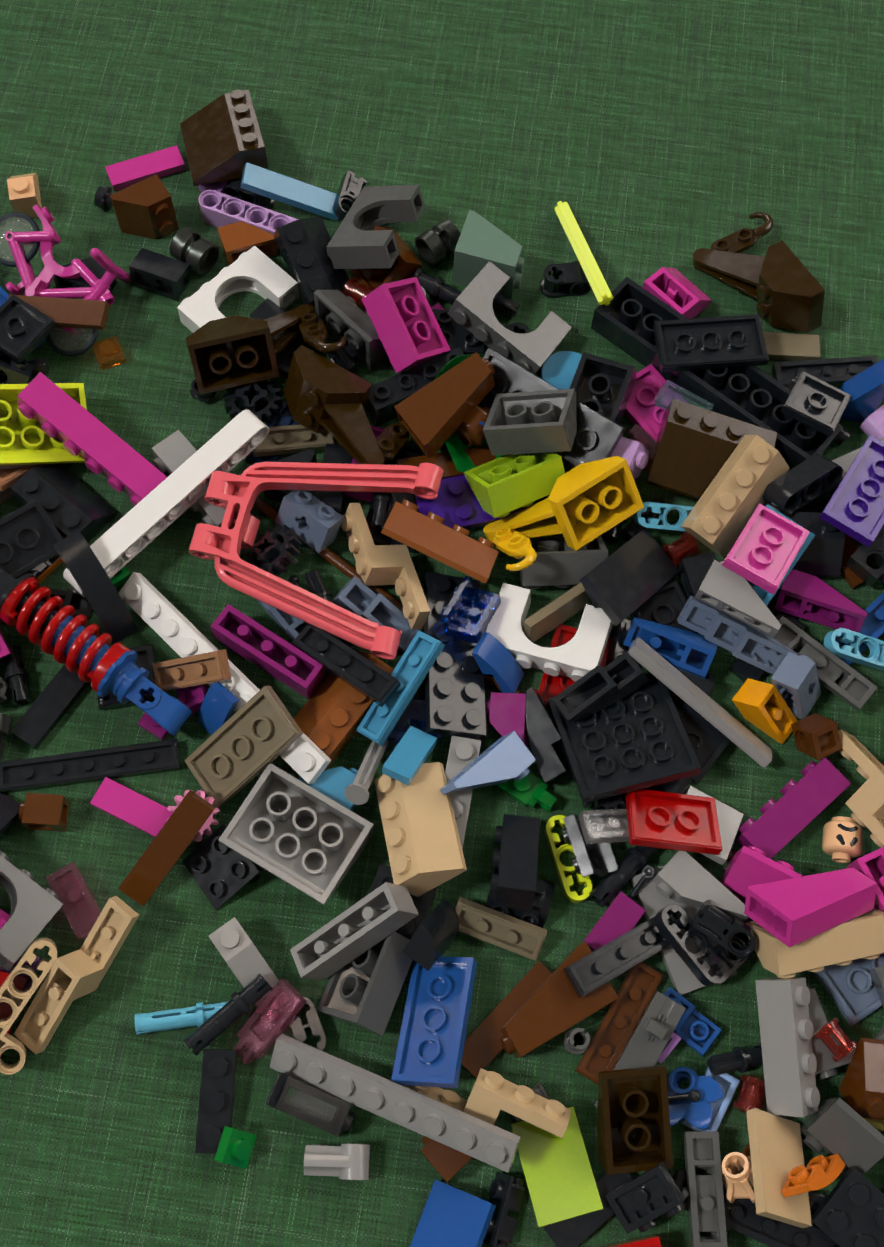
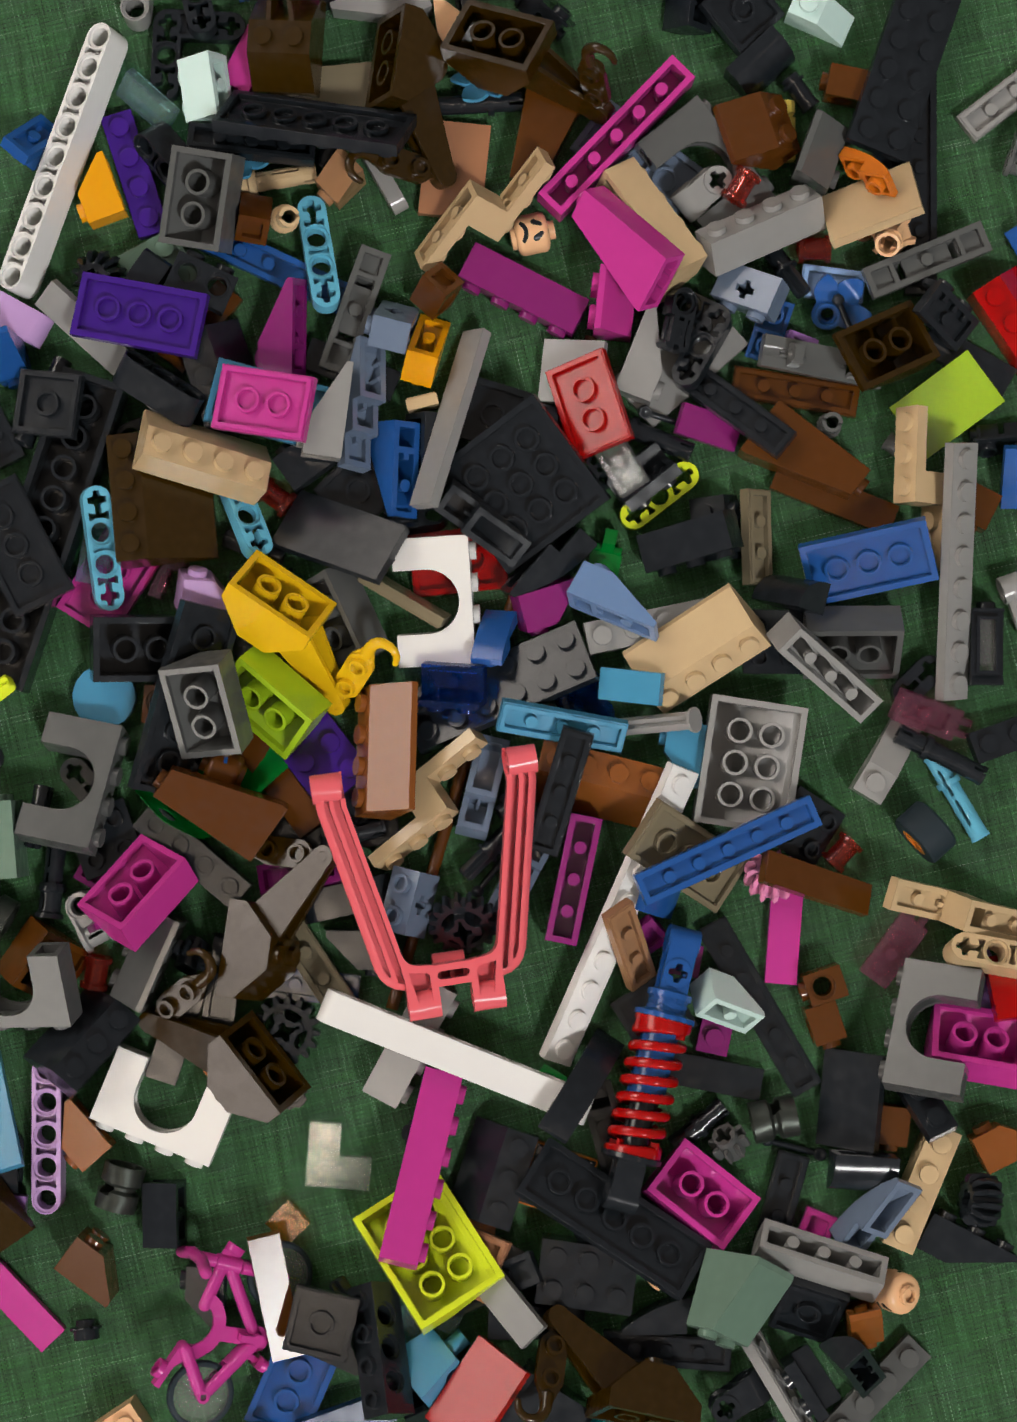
camera: 110 degrees left, 20 degrees up
none -> medium azure beam [80,485,125,611]
none -> clear plate [305,1120,372,1191]
none -> tan tile [405,392,440,413]
none -> blue plate [632,795,823,906]
none -> light grey piece [669,165,732,223]
none -> light aqua slope [690,967,765,1034]
none -> magenta plate [695,1018,733,1057]
none -> sand blue brick [710,265,790,324]
none -> reddish brown brick [796,962,849,1007]
none -> clear red bush [820,831,863,874]
none -> black wheel [895,801,956,863]

